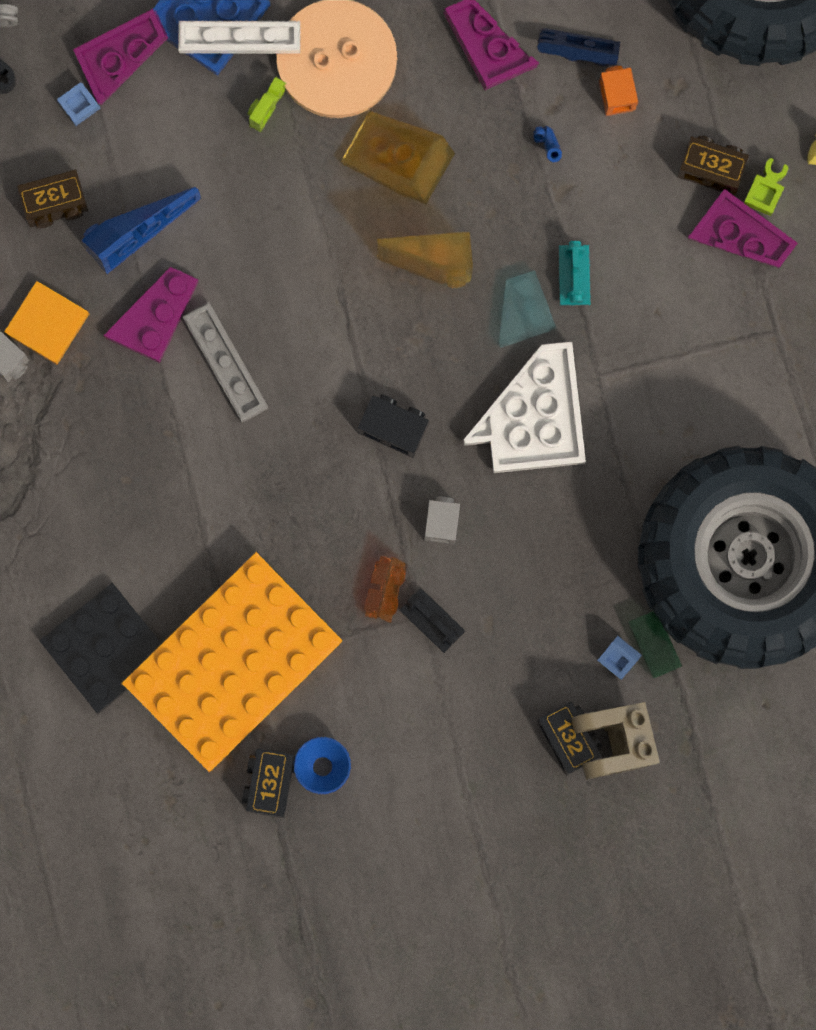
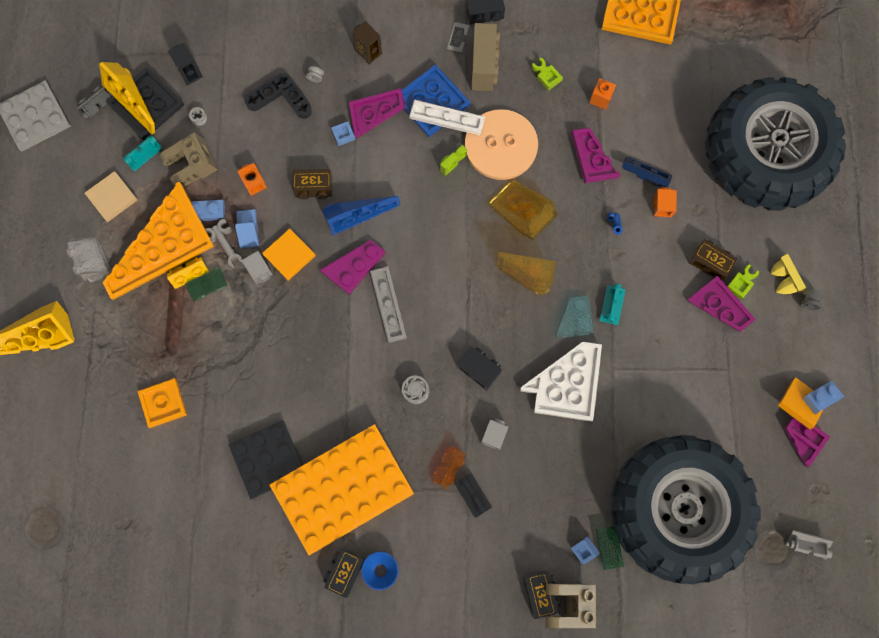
camera: 20 degrees right, 5 degrees down
none -> light grey wheel [402,375,430,404]

